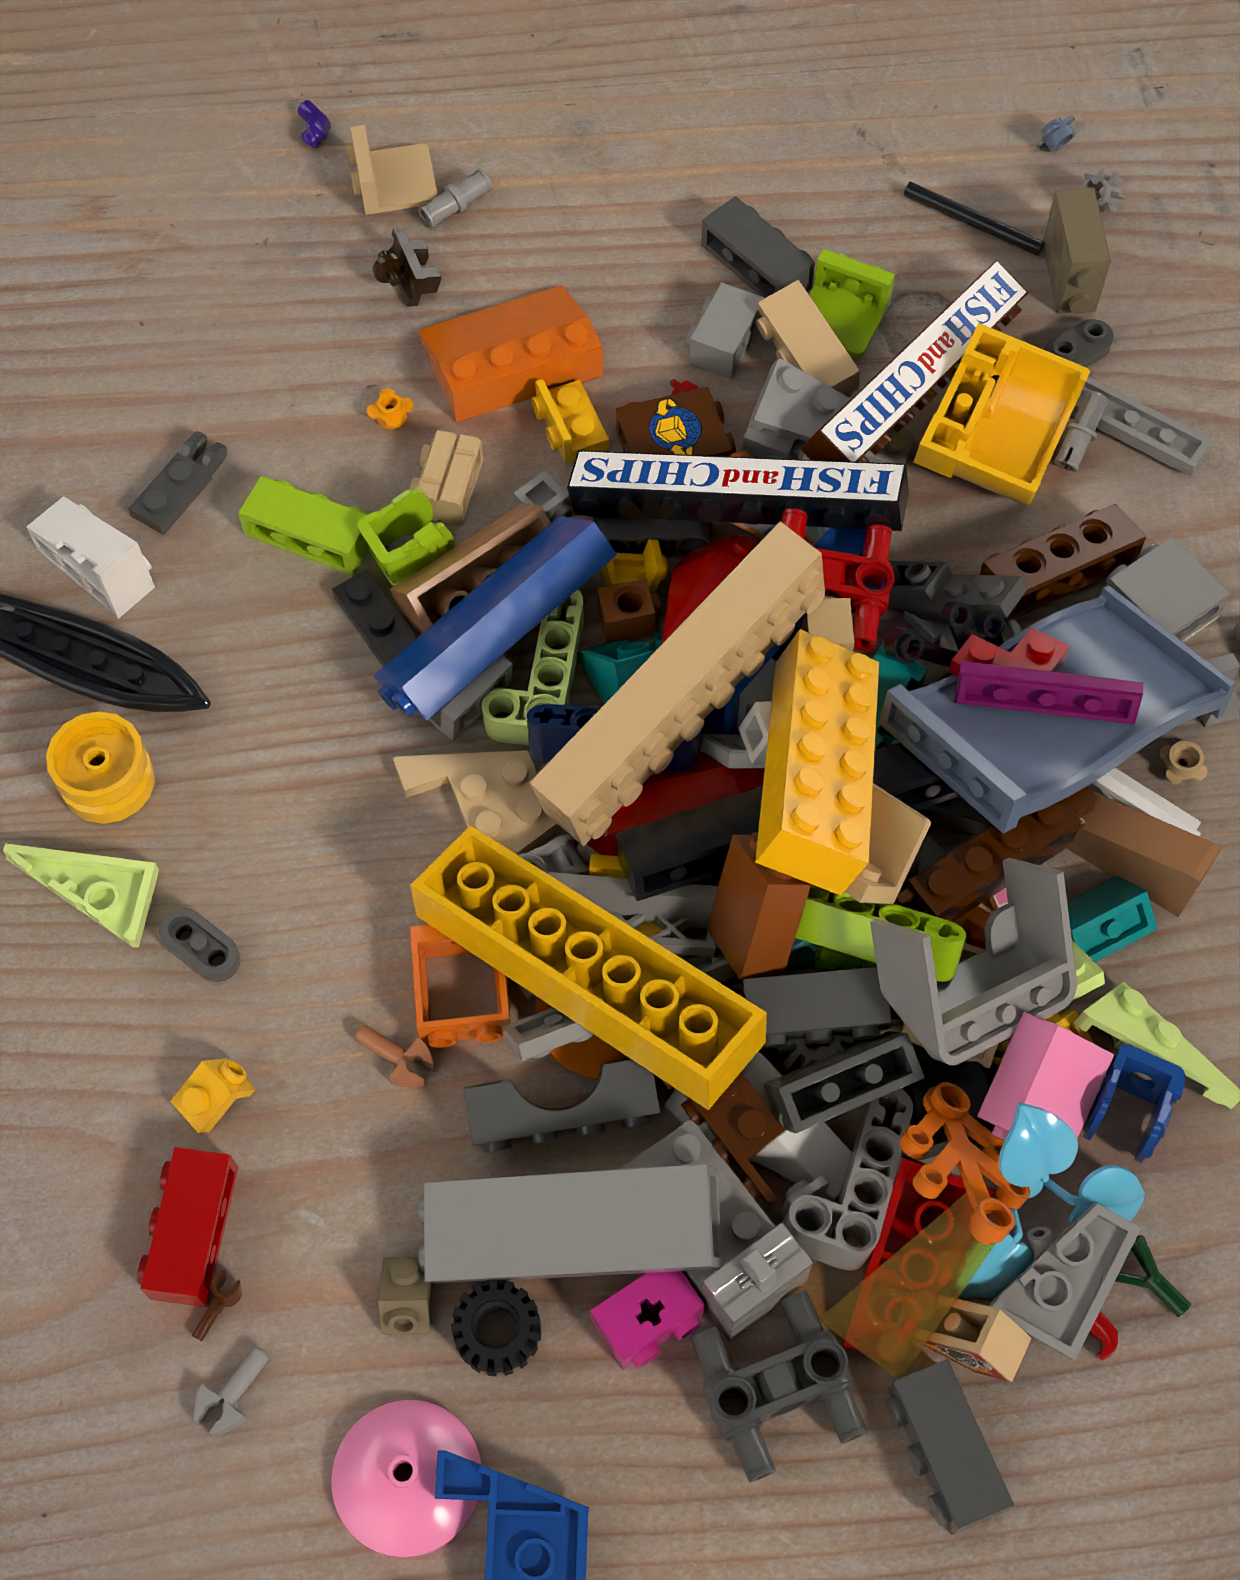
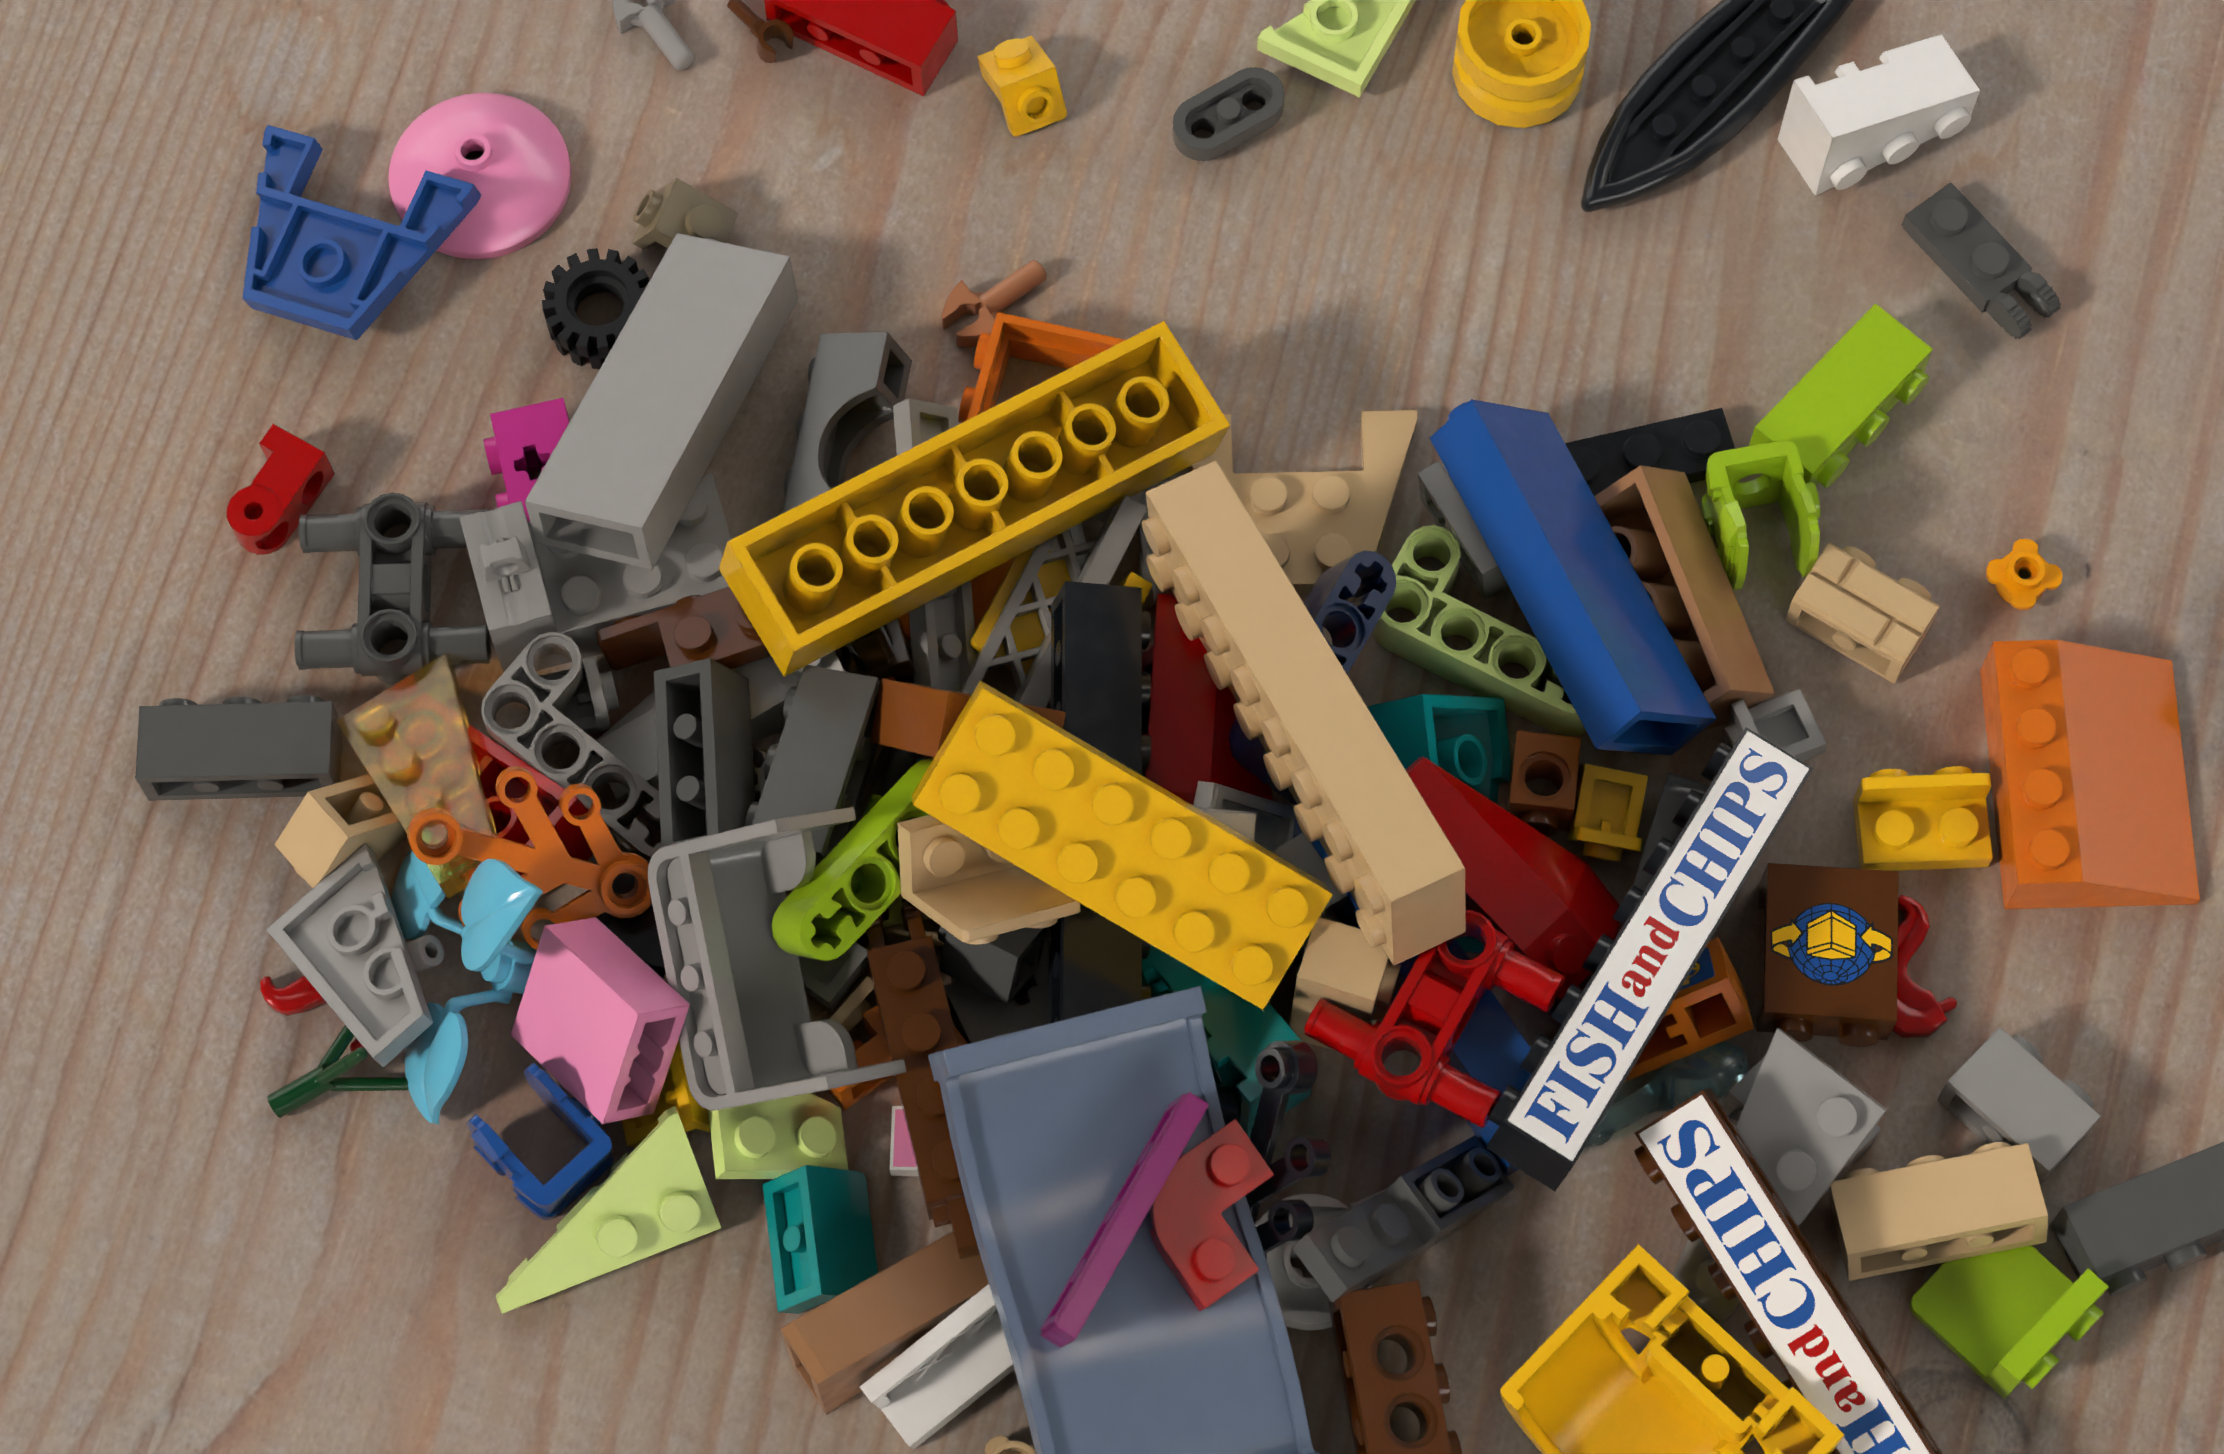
camera: 110 degrees right, 5 degrees up
none -> red leg [226,424,335,555]

